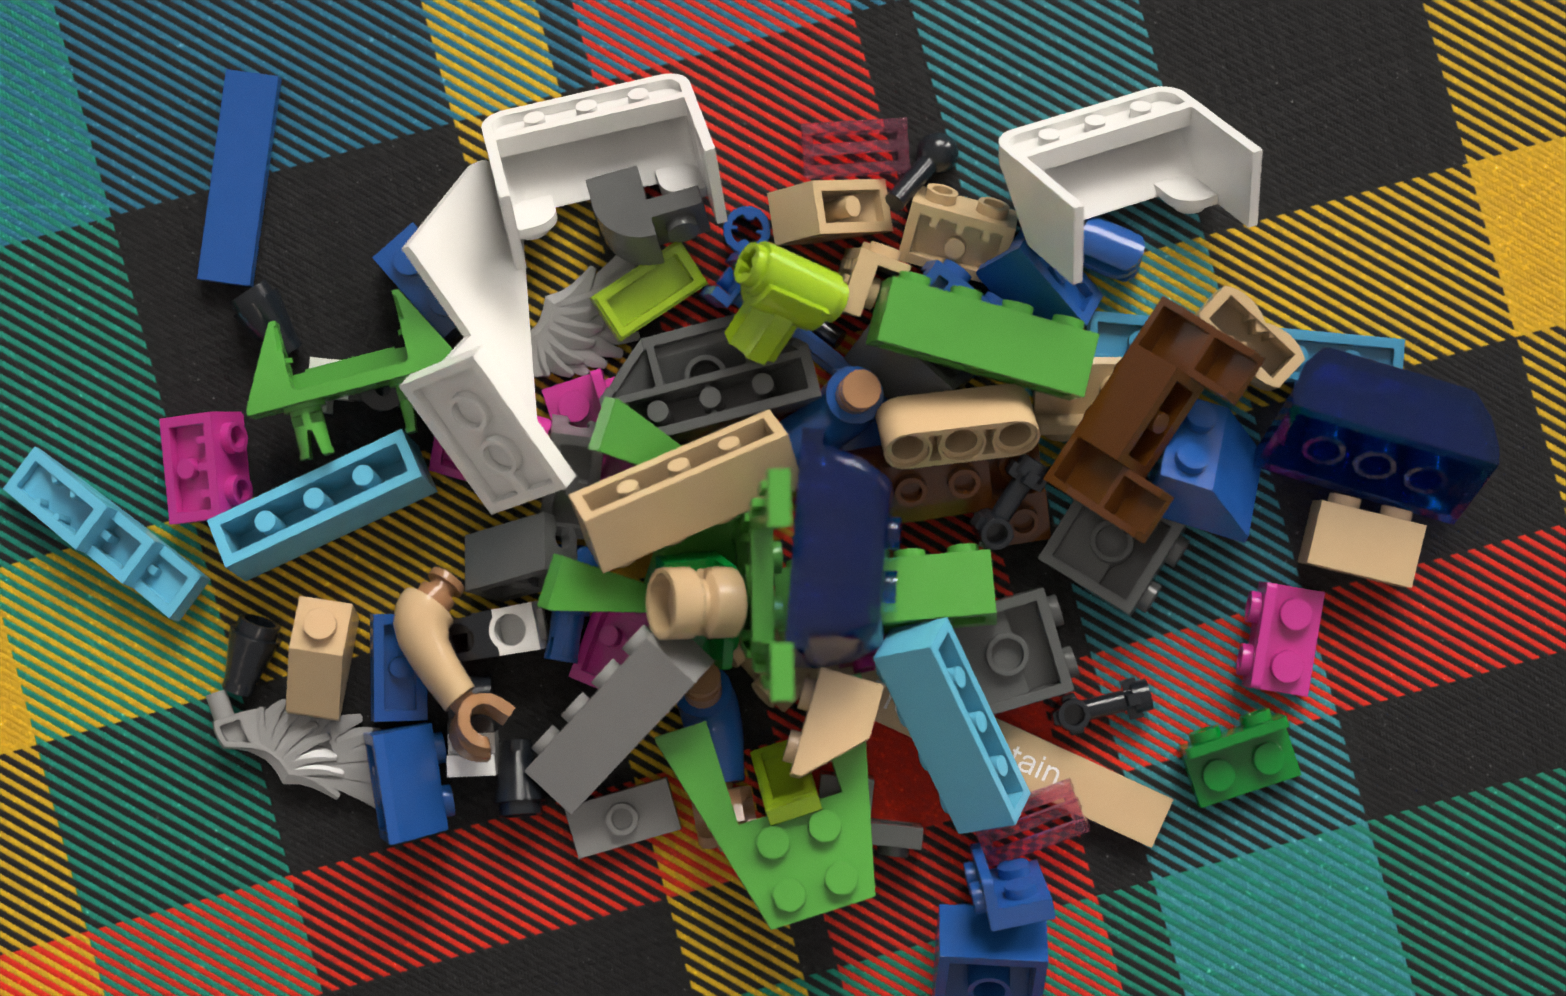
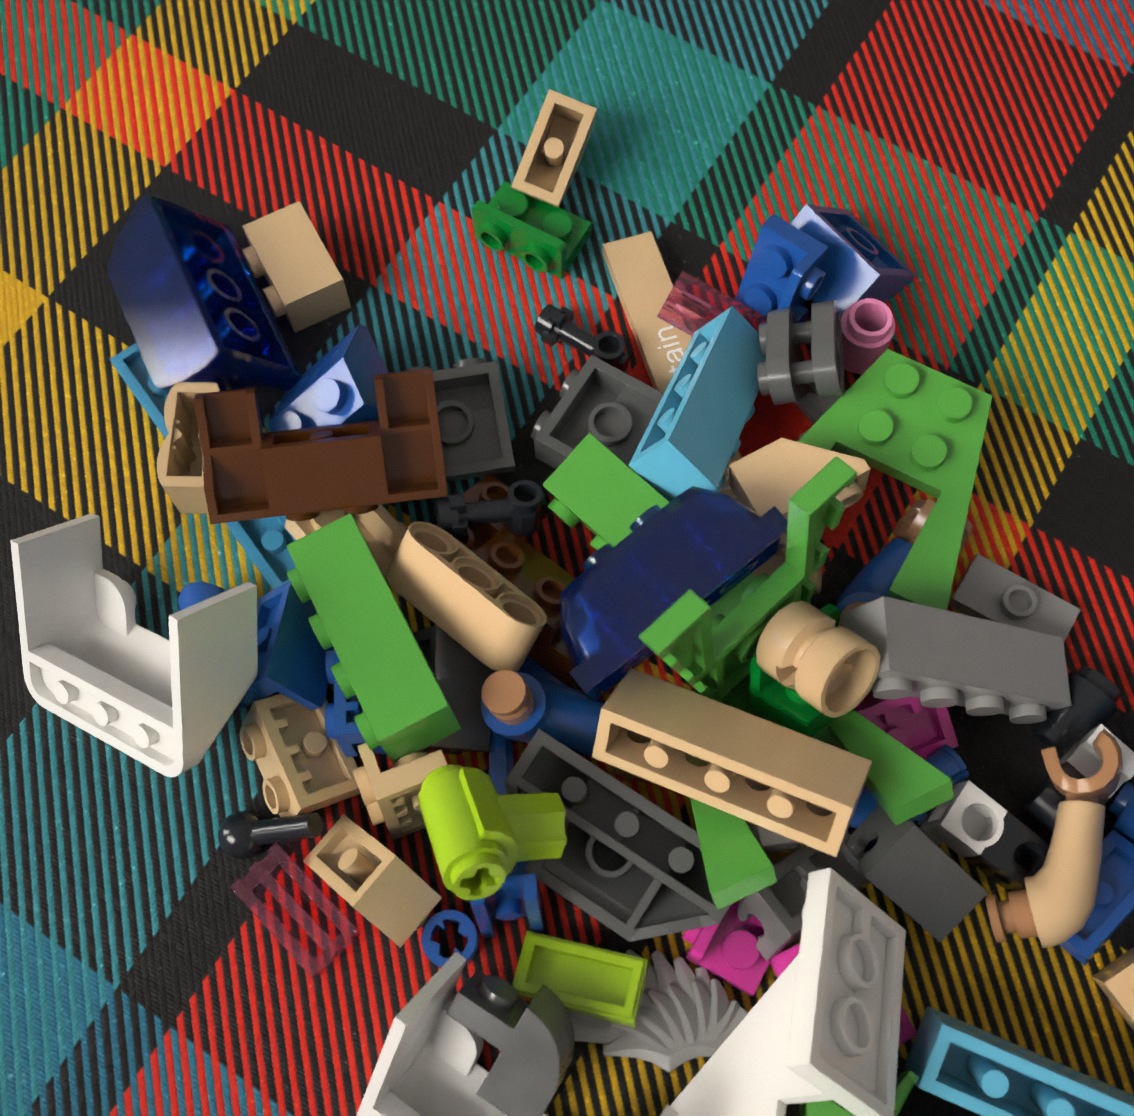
camera: 130 degrees left, 20 degrees down
lime tile [750,739,822,826] -> none
dark pink bracket [1236,581,1325,697] -> none
none -> tan slope [511,89,597,208]
none -> dark grey brick [757,300,844,405]
none -> bright pink brick [841,298,895,373]

